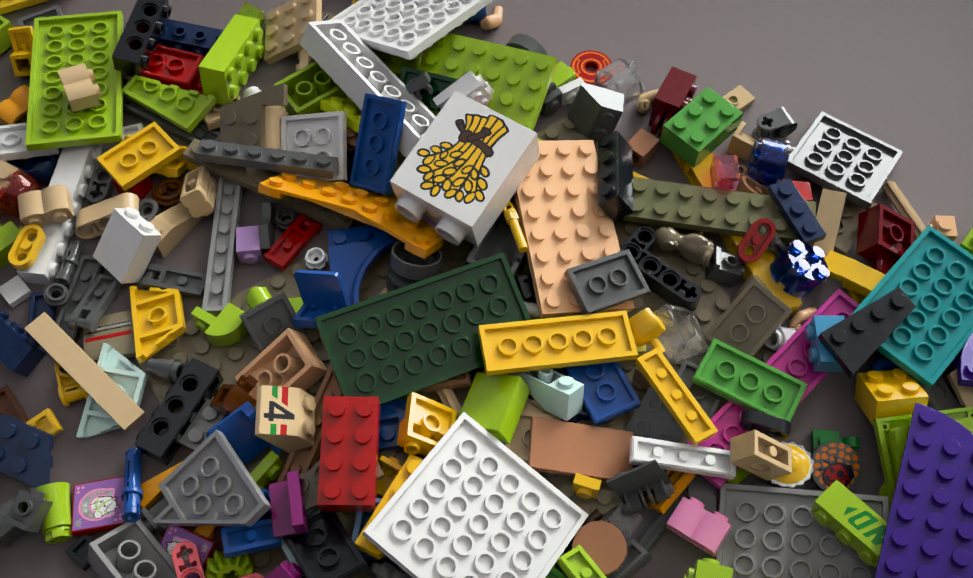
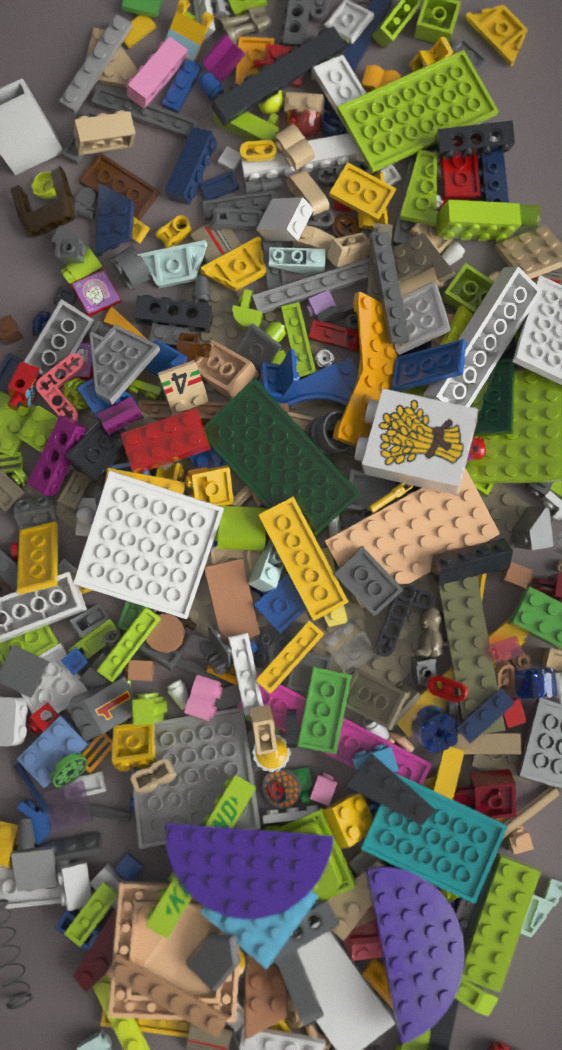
camera: 75 degrees right, 20 degrees up
tan tile [24,312,146,432] -> none
dark grey plate [43,283,69,307] -> none
tan brick [57,63,102,112] -> none
blue pin [121,448,143,522] -> none
dark grey tile [406,71,433,101] -> none
white plate [433,70,494,109] -> none
yellow plate [571,473,602,499] -> none
yellow piece [629,308,666,353] -> none
none -> dark grey brick [110,245,152,290]
none -> white cone [167,679,189,710]
none -> white tile [263,805,319,824]
none -> light aqua slope [269,247,325,275]
none -> lime plate [281,302,316,379]
none -> bright pink brick [310,772,337,806]

